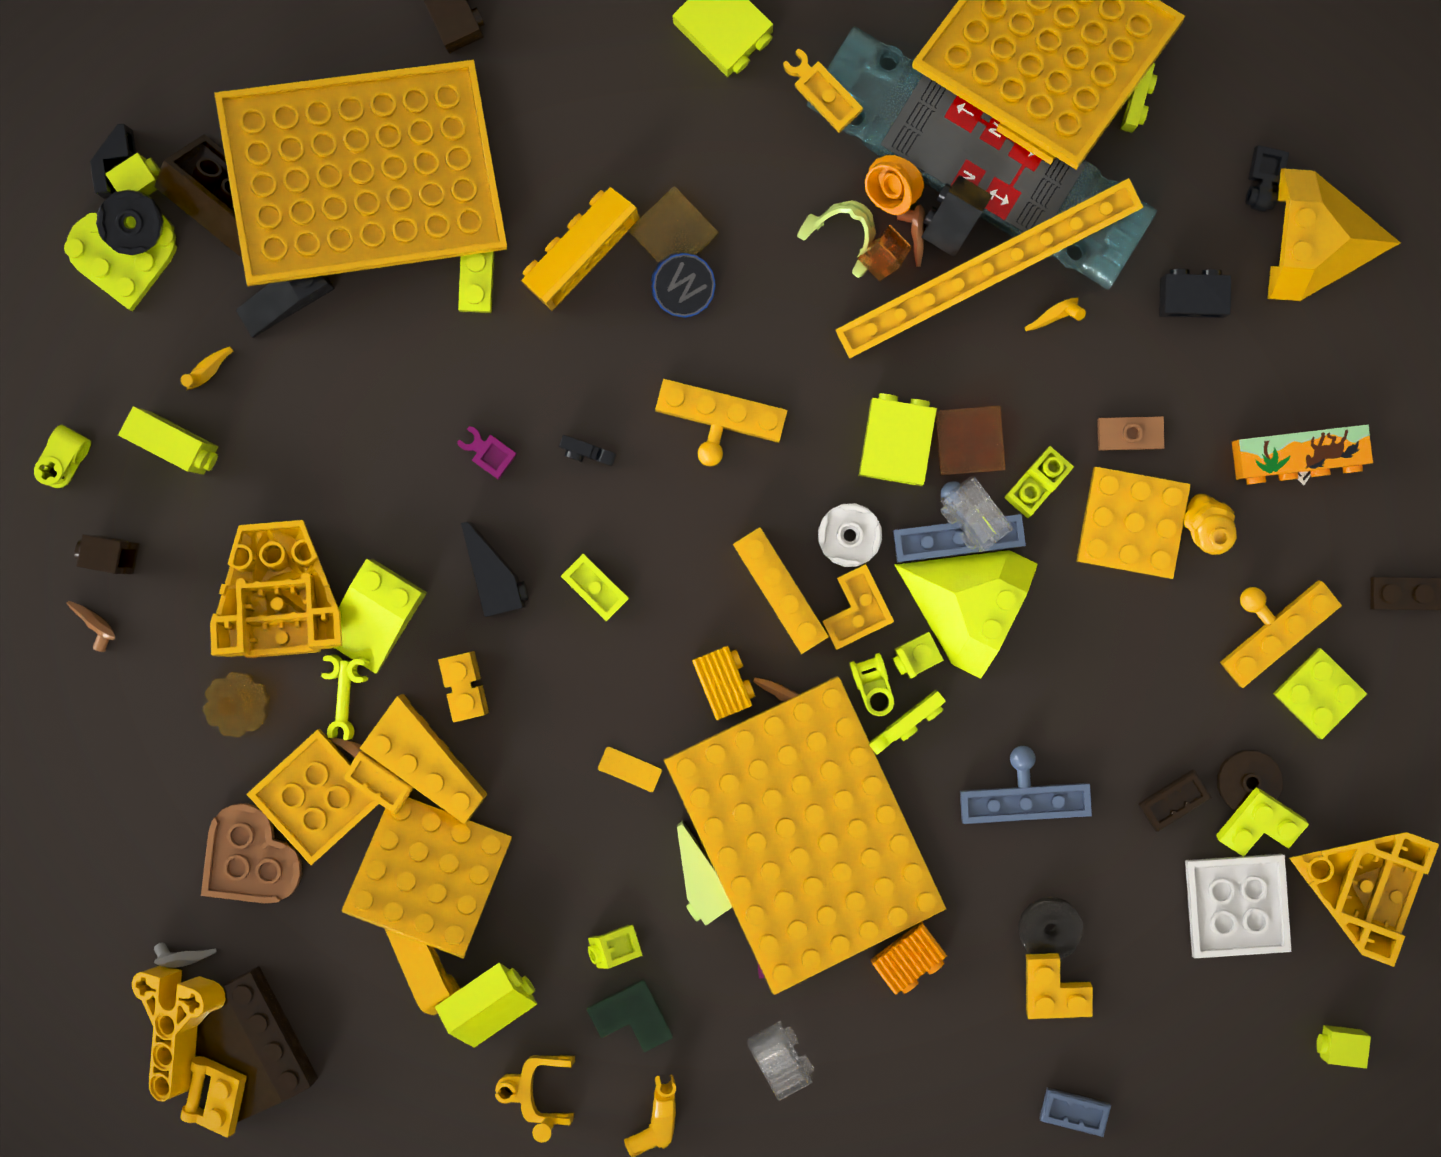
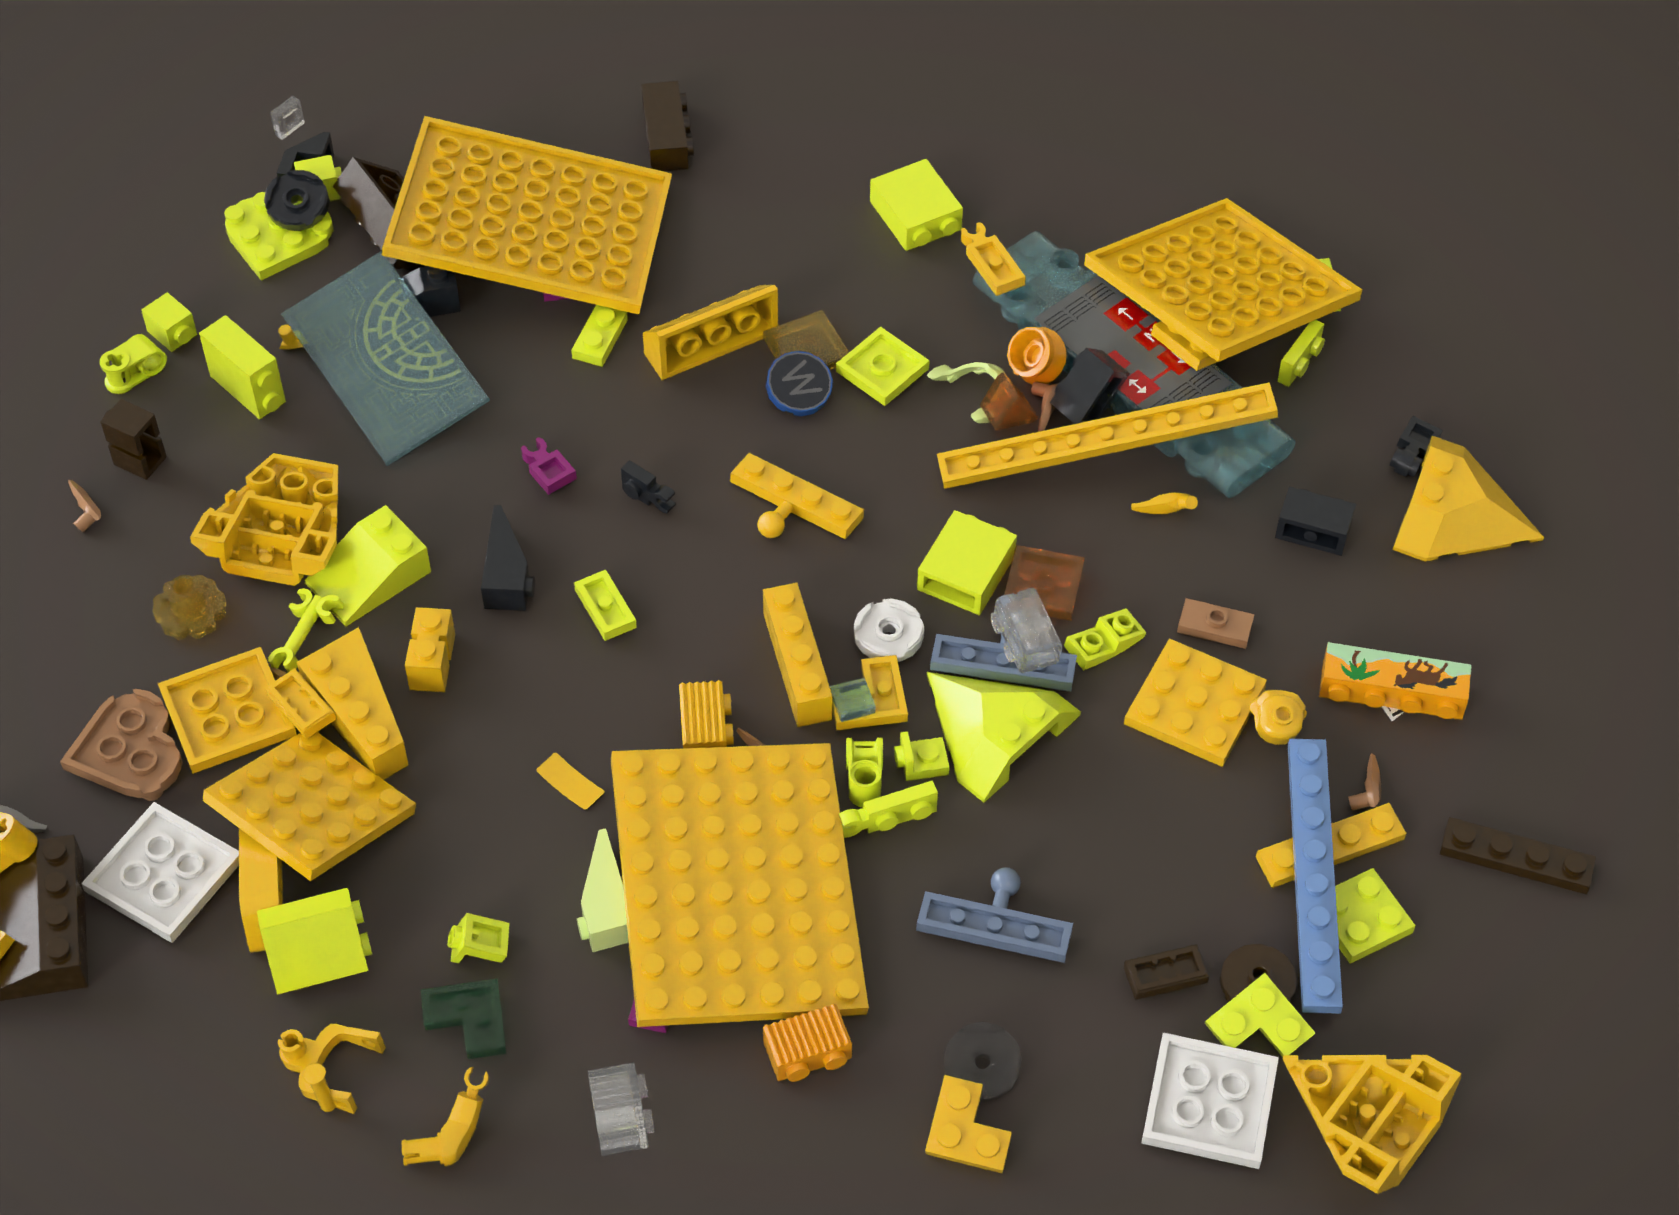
camera: 20 degrees right, 35 degrees down
none -> white plate [81,802,239,943]
none -> neon yellow brick [141,292,197,352]
none -> clear tile [270,95,305,140]
none -> clear light blue piece [281,251,490,466]
none -> clear light blue tile [830,678,876,722]
none -> neon yellow plate [836,327,930,406]
none -> medium blue plate [1288,739,1343,1014]
none -> medium nougat bar [1348,753,1381,811]

